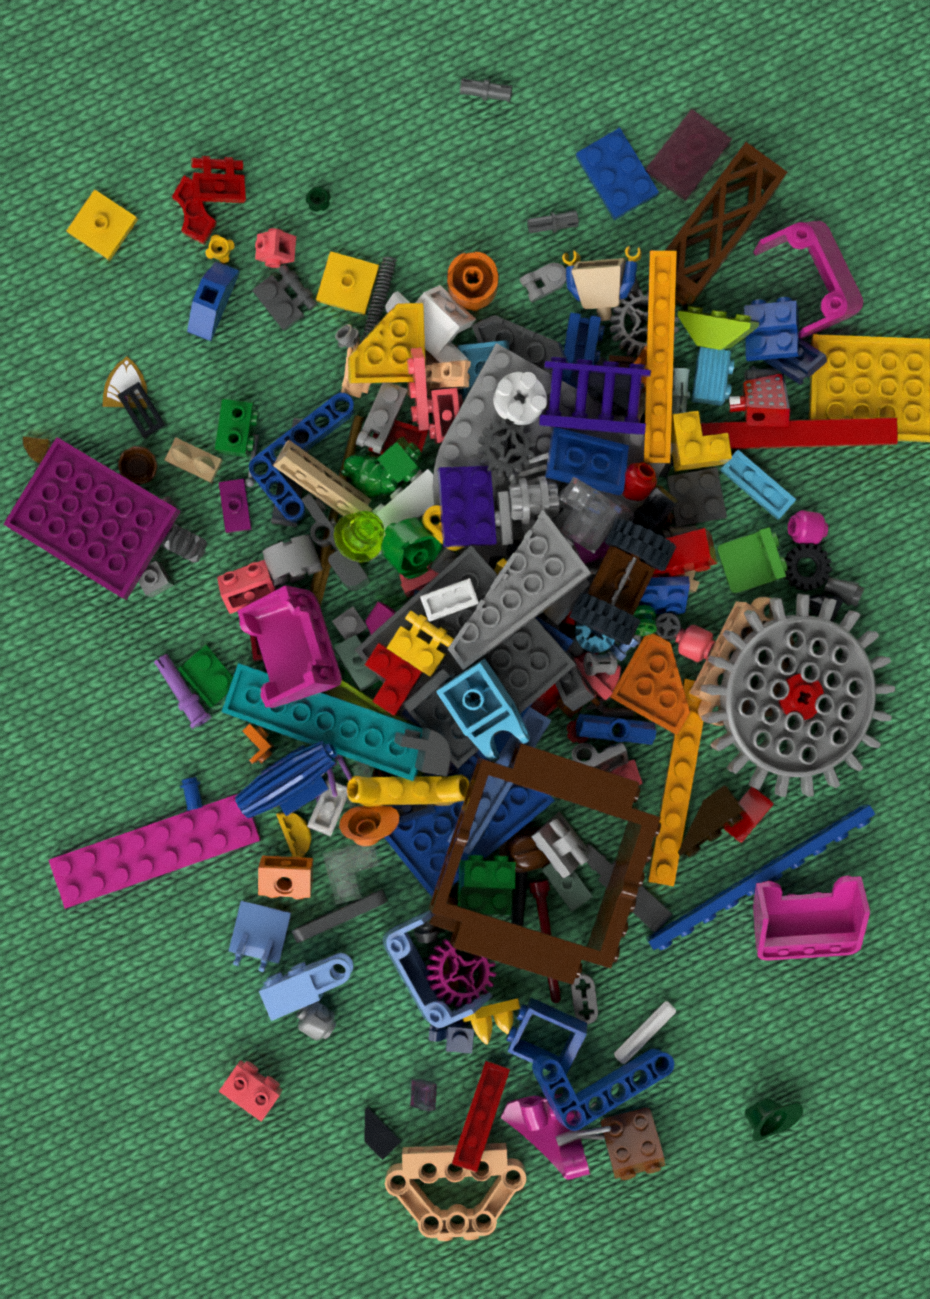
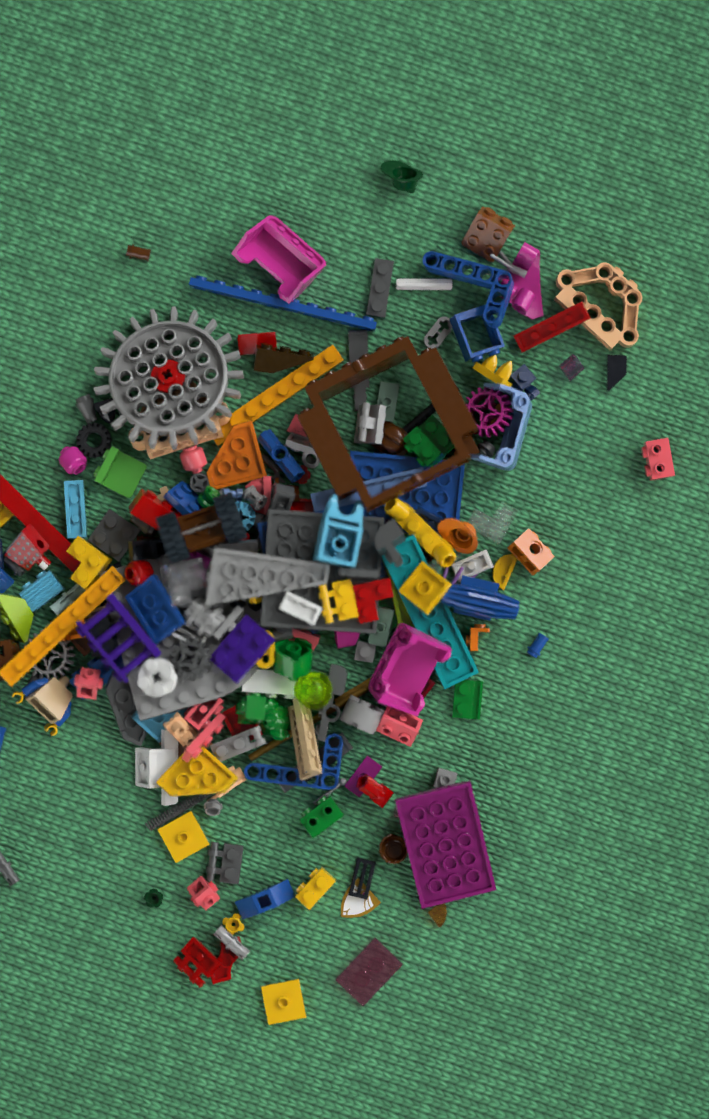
camera: 140 degrees left, 0 degrees up
dark pink plate [48,794,261,909] -> none
medium lavender pin [154,654,212,729] -> none
dark grey gear [161,524,207,563] -> none
tan tile [165,437,223,483] -> none
medium blue plate [229,900,292,972] -> none
light blue brick [259,953,354,1021] -> none
dark grey beam [291,889,388,943] -> none
light grey head [296,1001,337,1041] -> none
orange brick [447,252,499,311] -> none
light grey plate [519,263,566,303] -> none
dark grey axle [527,210,579,233] -> none
dark red piece [528,879,561,1004] -> none
none -> coral brick [75,667,104,700]
none -> light grey pin [213,925,250,960]
none -> yellow brick [295,867,336,910]
none -> clear pink tile [335,937,403,1006]
none -> red piece [356,774,394,808]
none -> dark grey plate [366,258,394,318]
none -> yellow plate [398,561,452,615]

